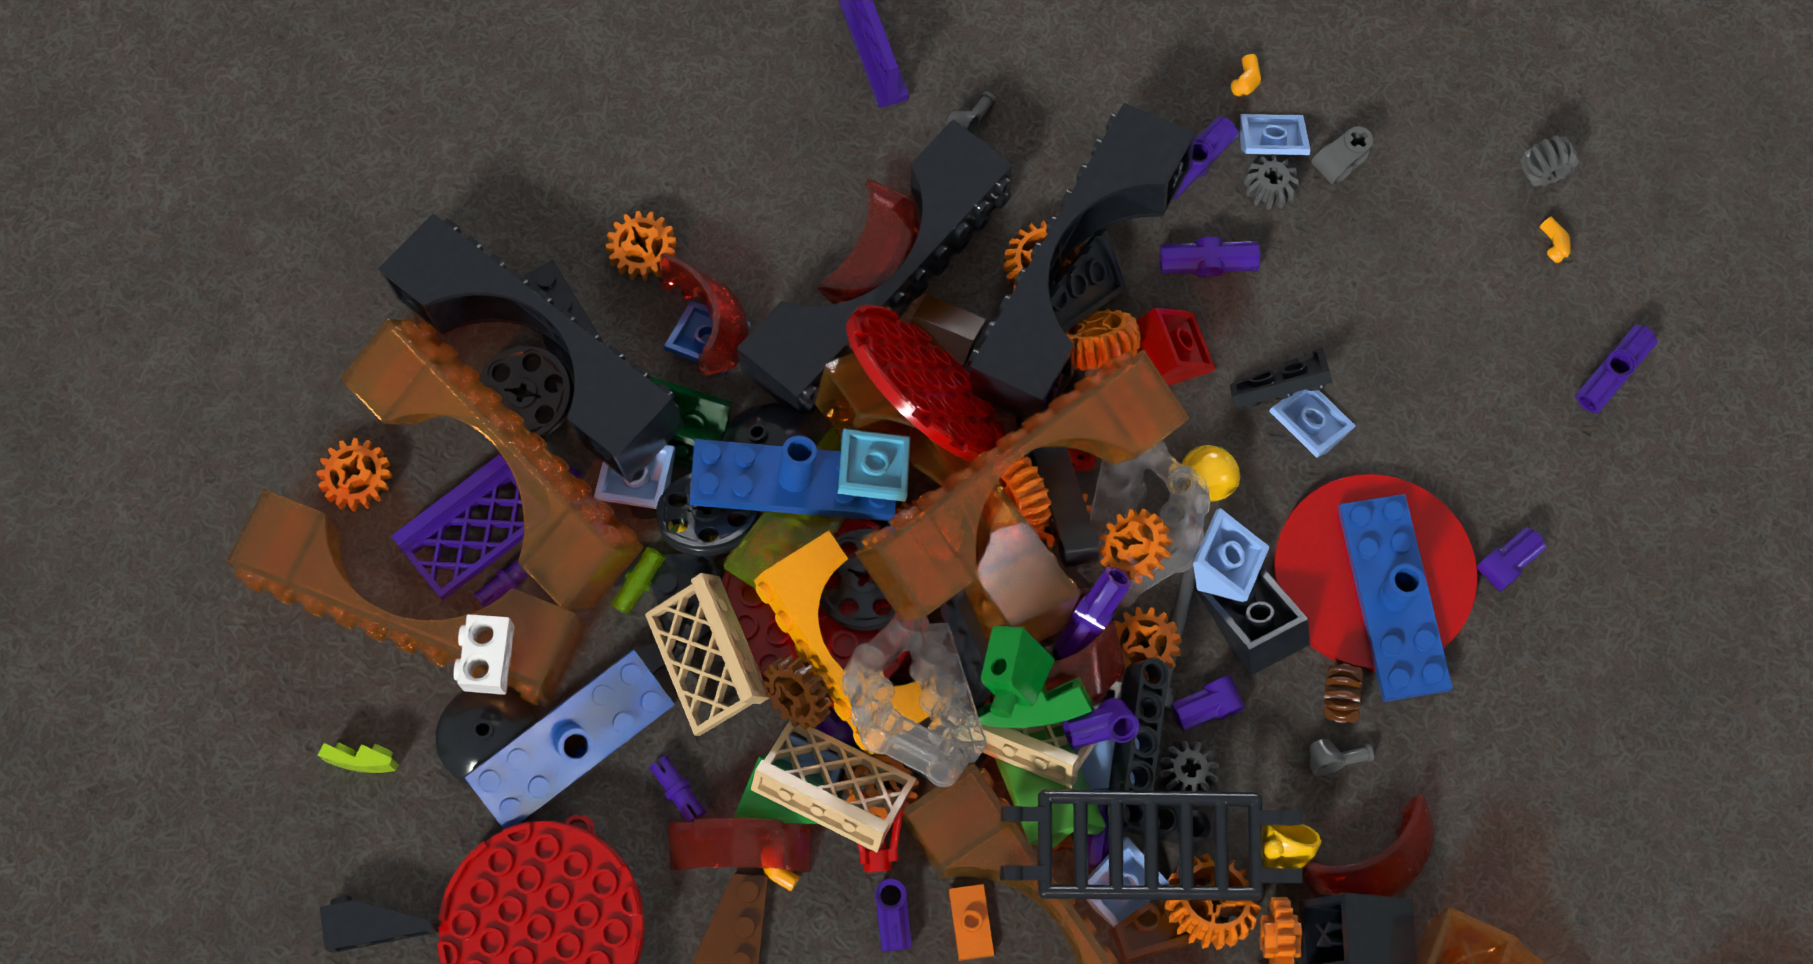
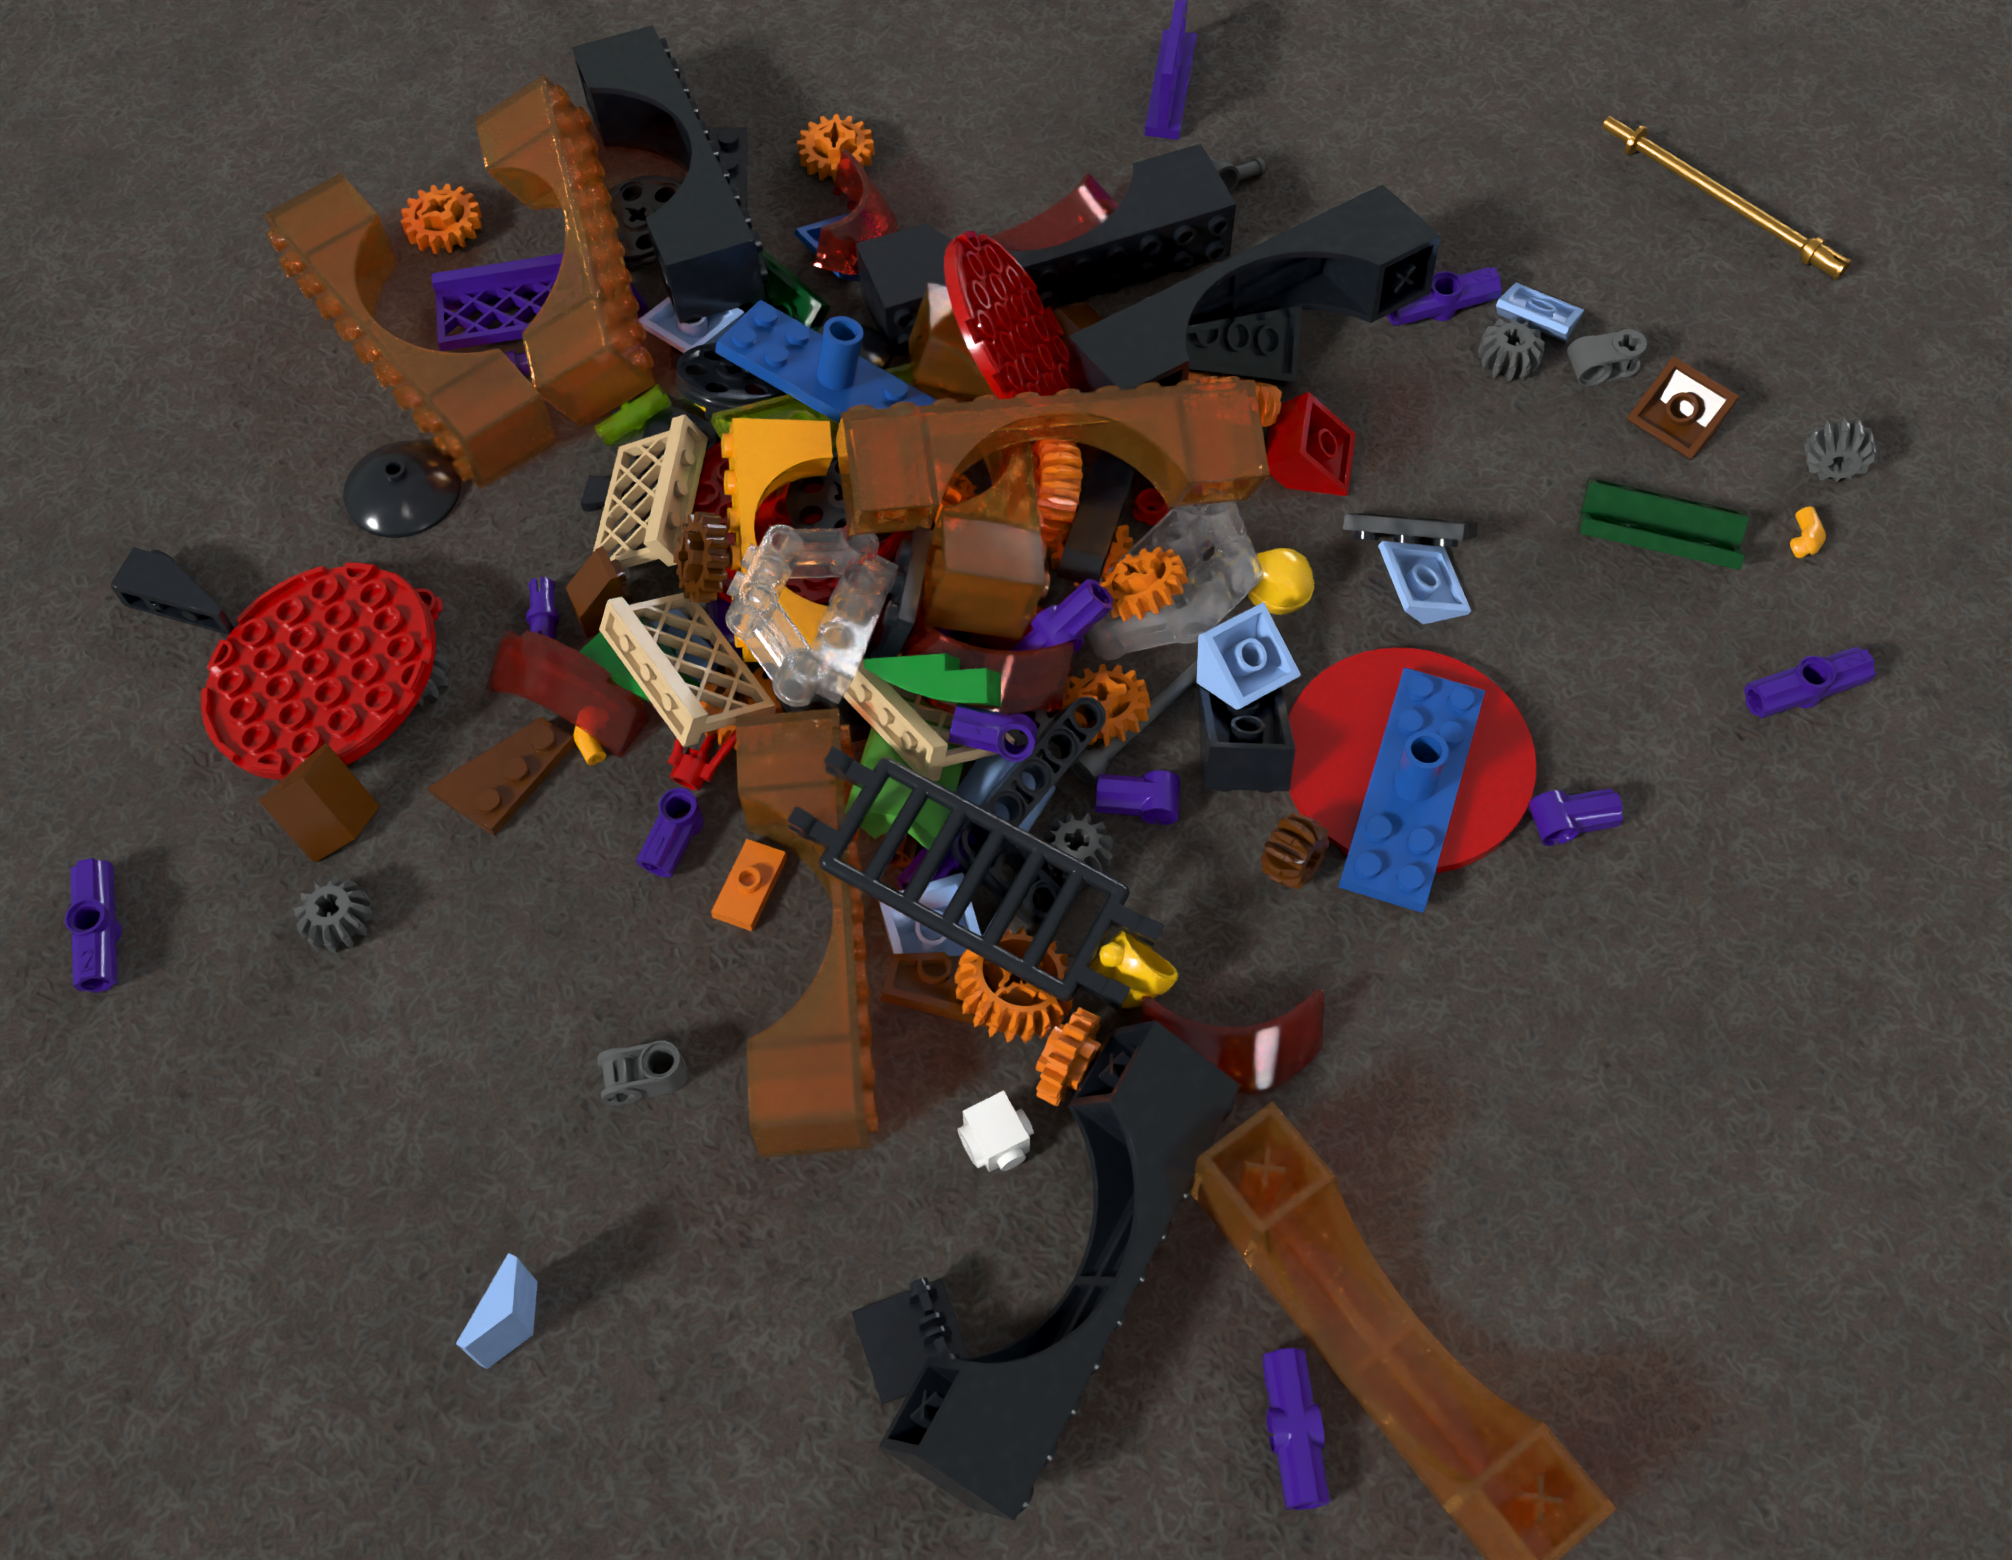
camera: 30 degrees right, 10 degrees down
lime slope [318,742,399,773] -> none
white brick [454,614,515,694] -> none
plate [464,649,675,829] -> none
medium azure plate [838,429,911,502] -> none
green torso [981,626,1055,718] -> none
dark purple piece [1159,237,1260,278] -> none
light orange arm [1231,54,1261,97] -> none
dark grey bar [1309,739,1374,776] -> none
none -> reddish brown slope [565,546,634,638]
none -> dark green slope [1577,477,1750,570]
none -> reddish brown slope [1626,356,1739,460]

